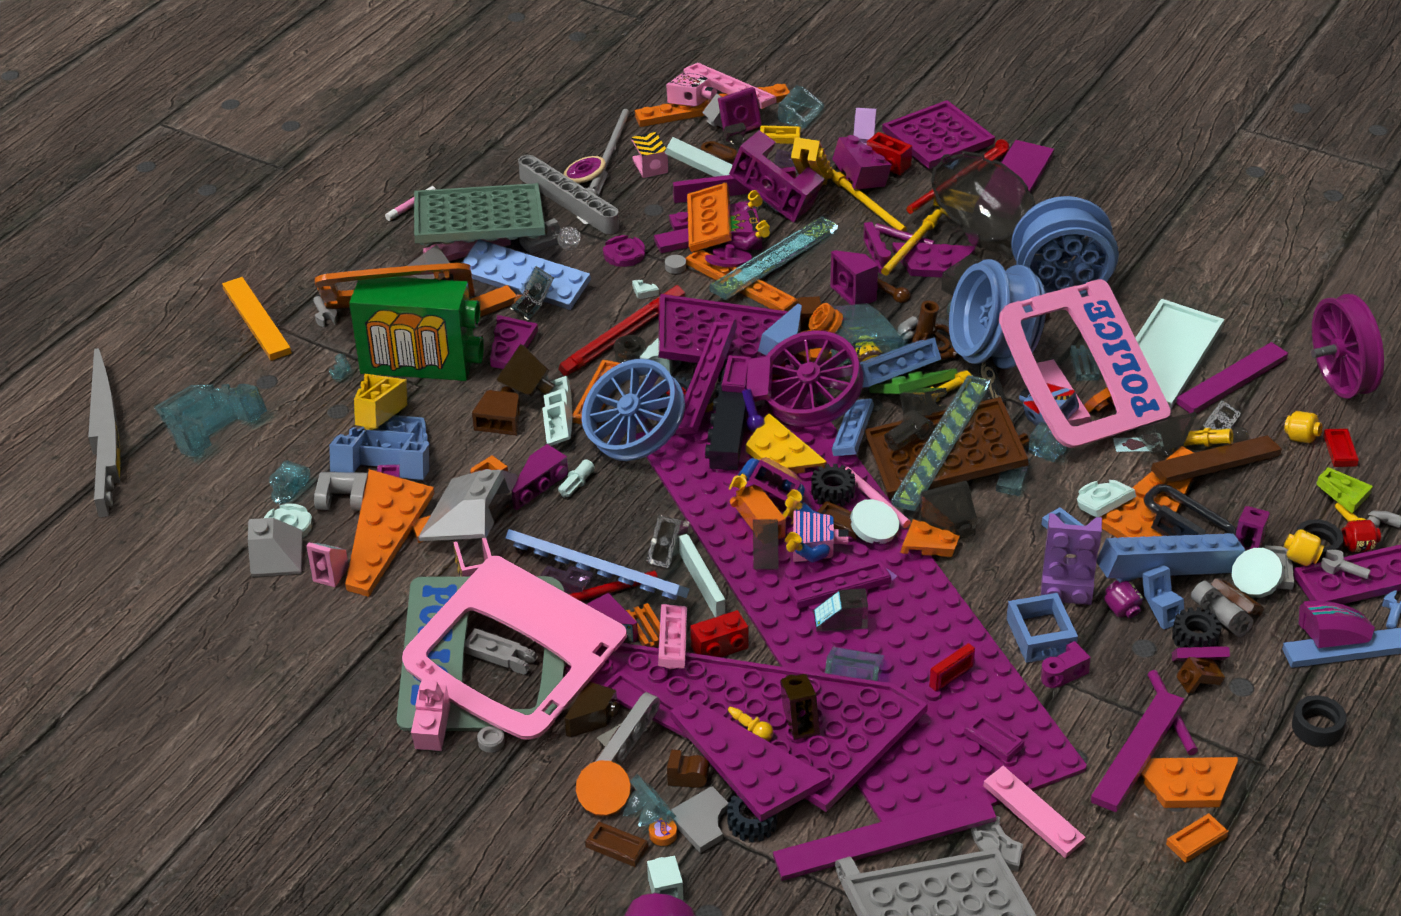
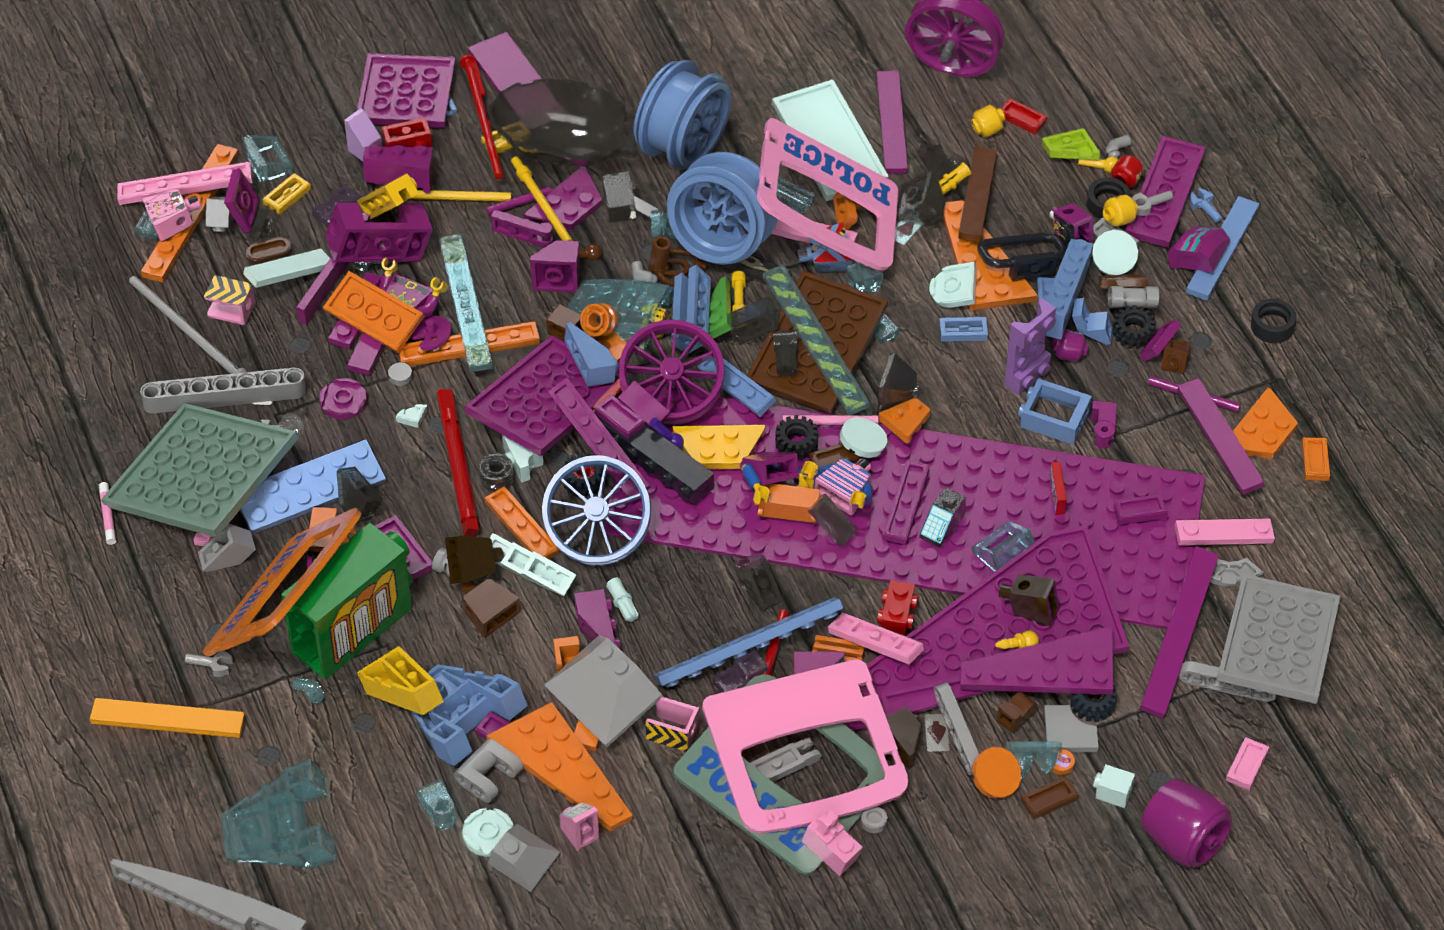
camera: 55 degrees left, 10 degrees up
magenta wheel [563,156,606,184] -> none
light aqua tile [679,534,725,617] -> none

